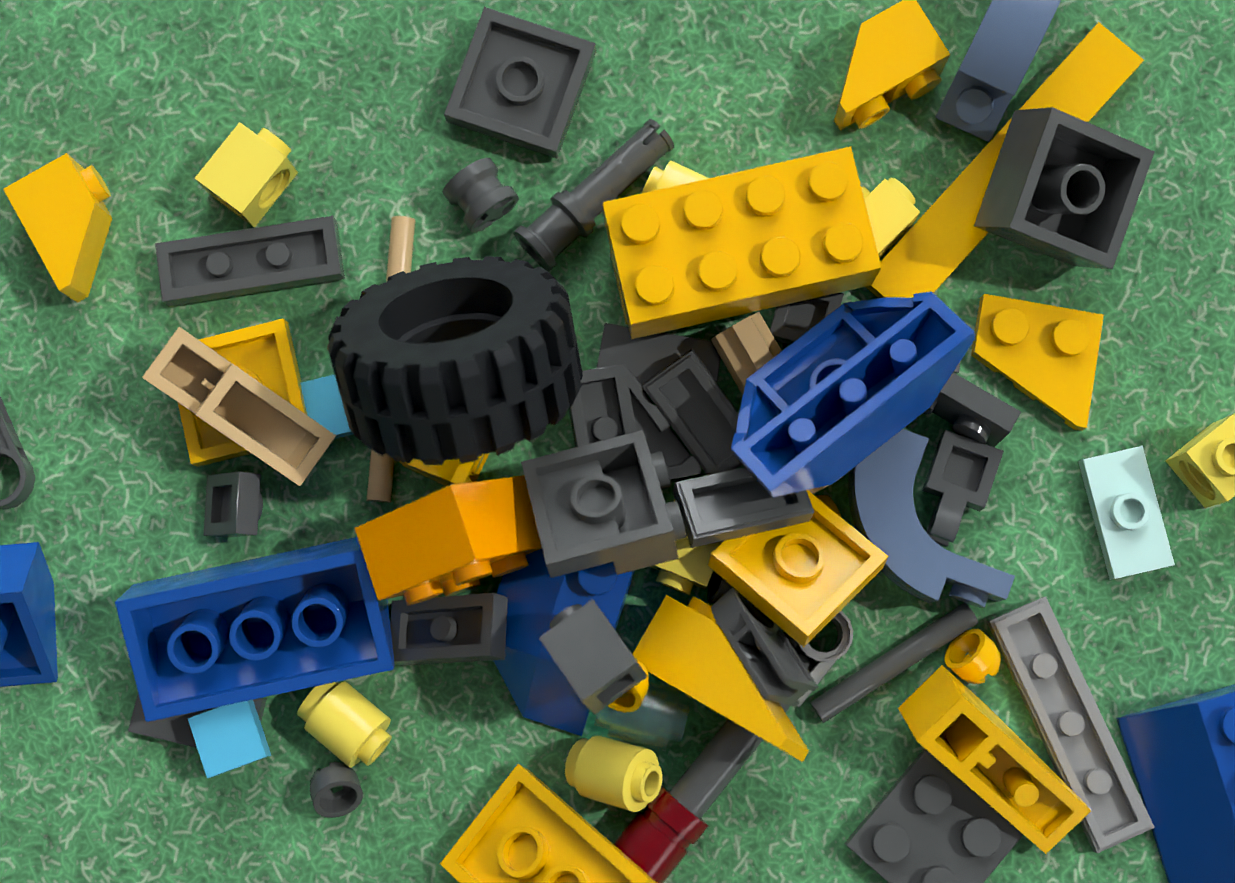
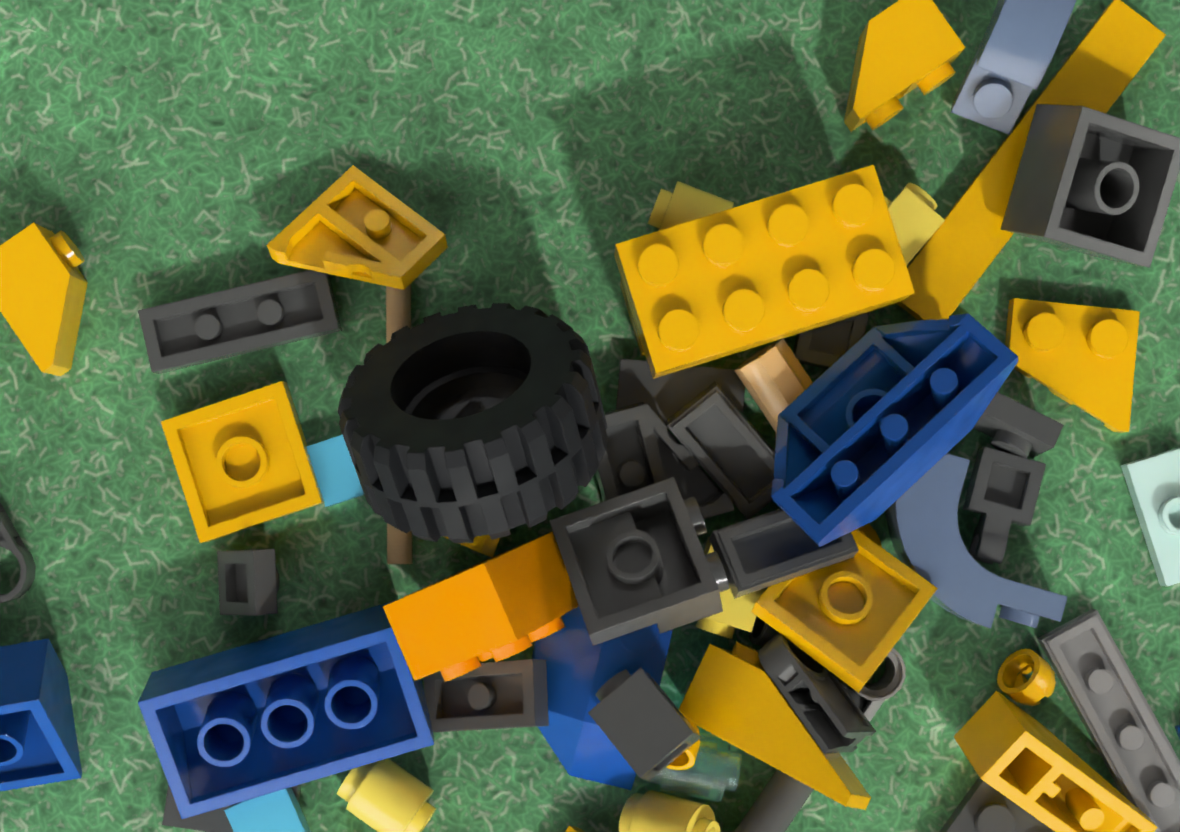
camera: 15 degrees left, 5 degrees up
tan slope [142,327,336,486] -> none
light yellow brick [195,122,298,228] -> none
dark grey wheel [443,158,519,233] -> none
dark grey plate [444,7,596,159] -> none
dark grey pin [513,119,674,272] -> none
dark grey bar [810,603,978,723] -> none
none -> yellow wing [267,165,448,290]

